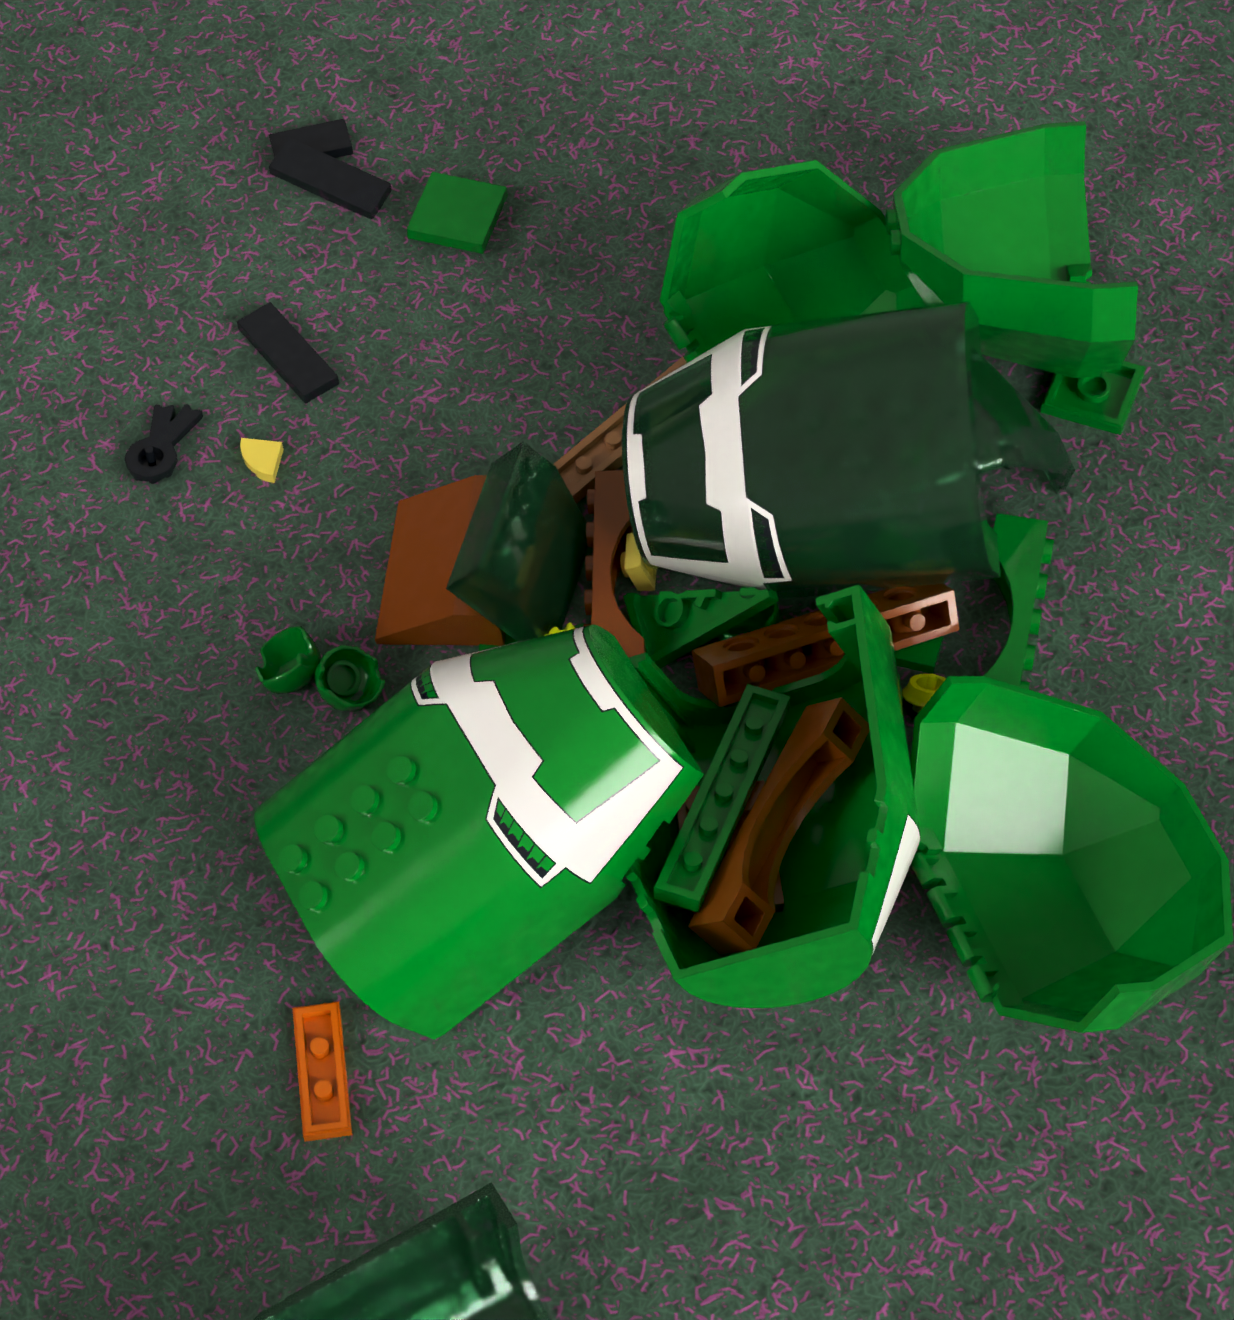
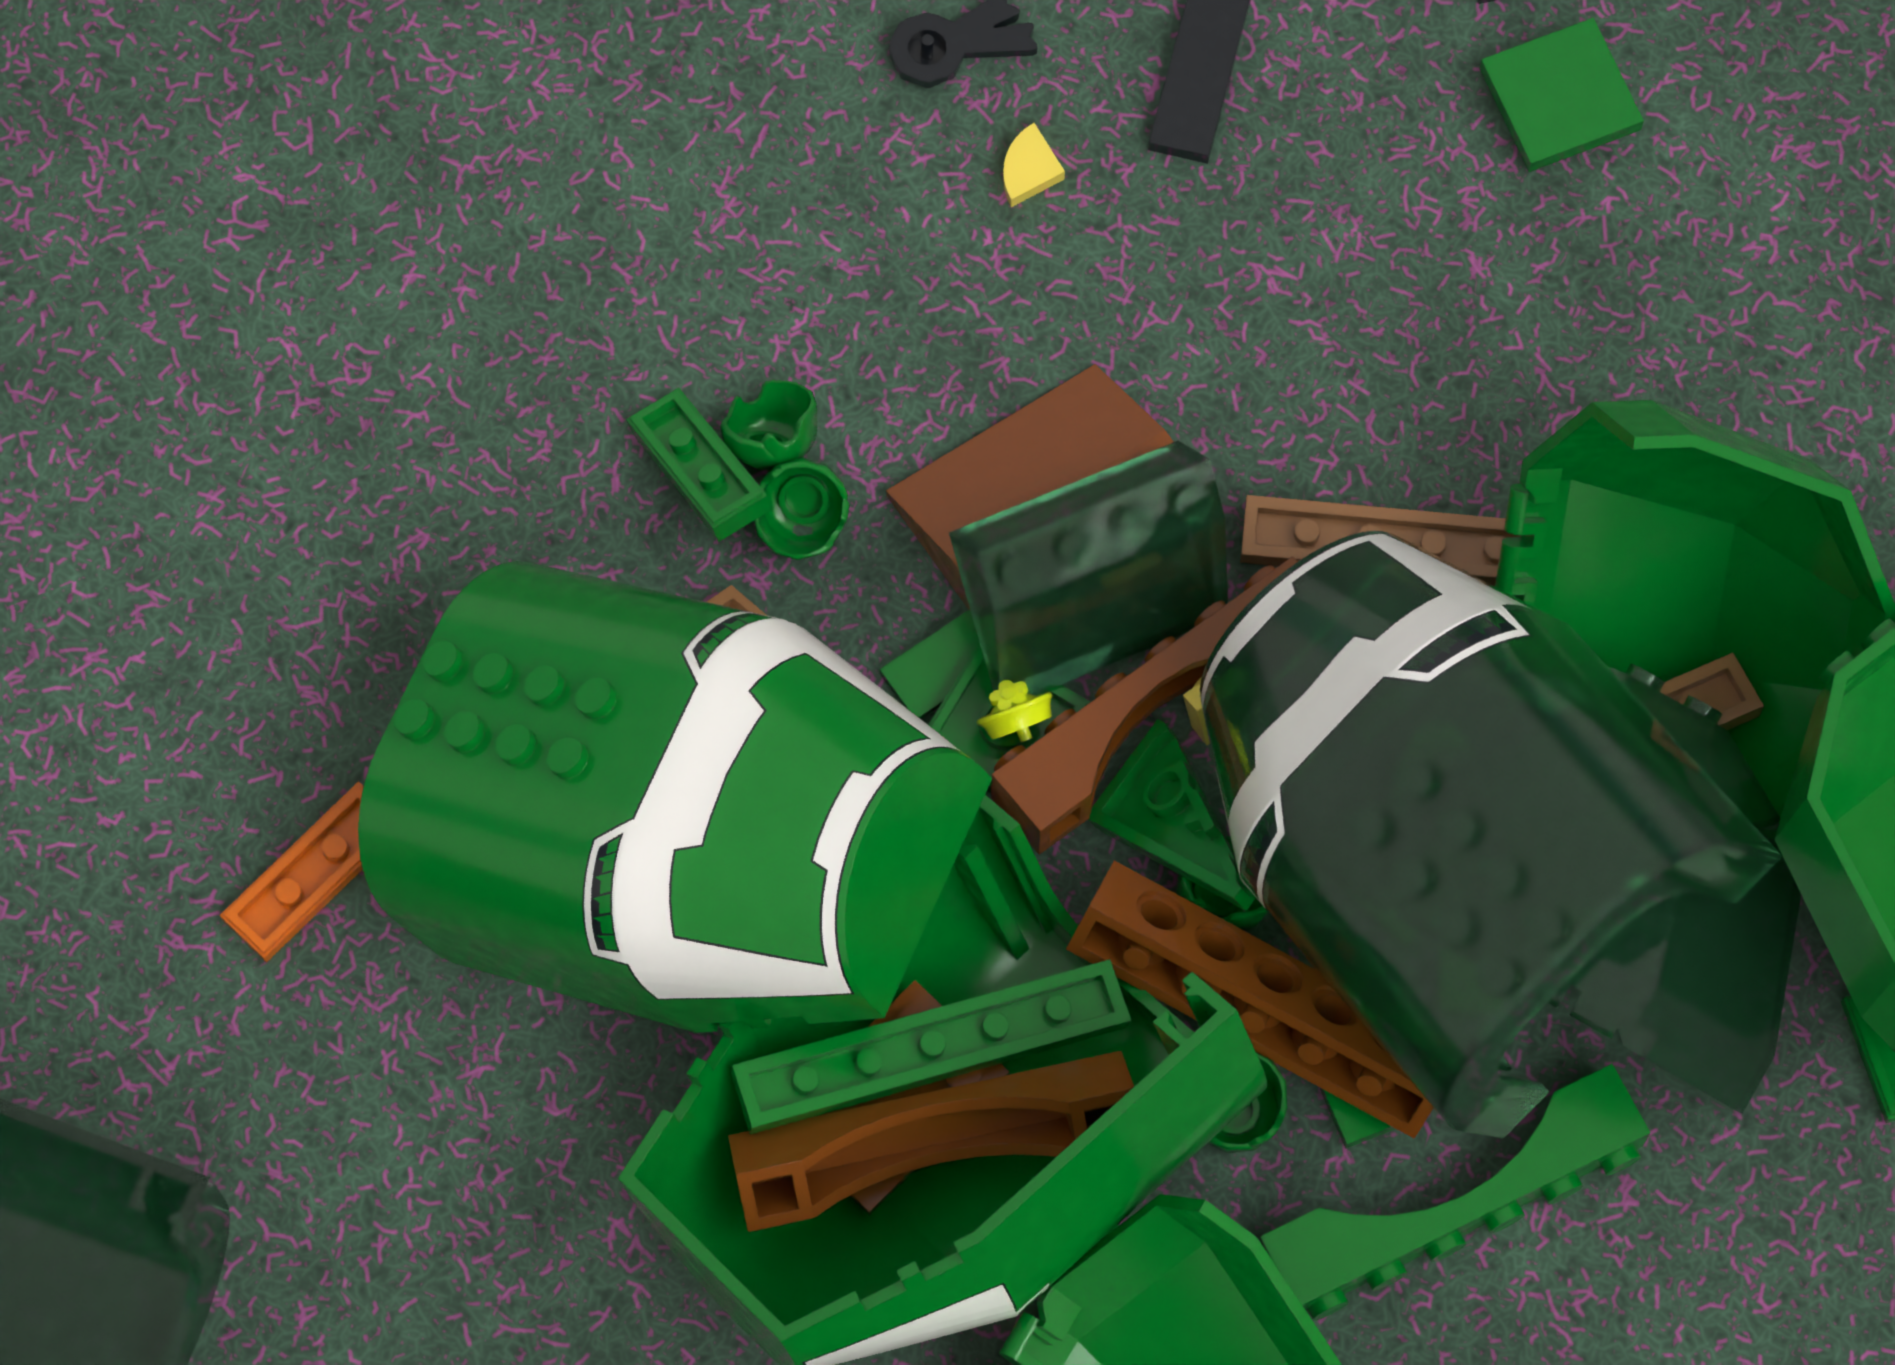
camera: 50 degrees right, 15 degrees up
neon yellow hat [902,674,946,713] -> none
none -> green tile [626,388,772,542]

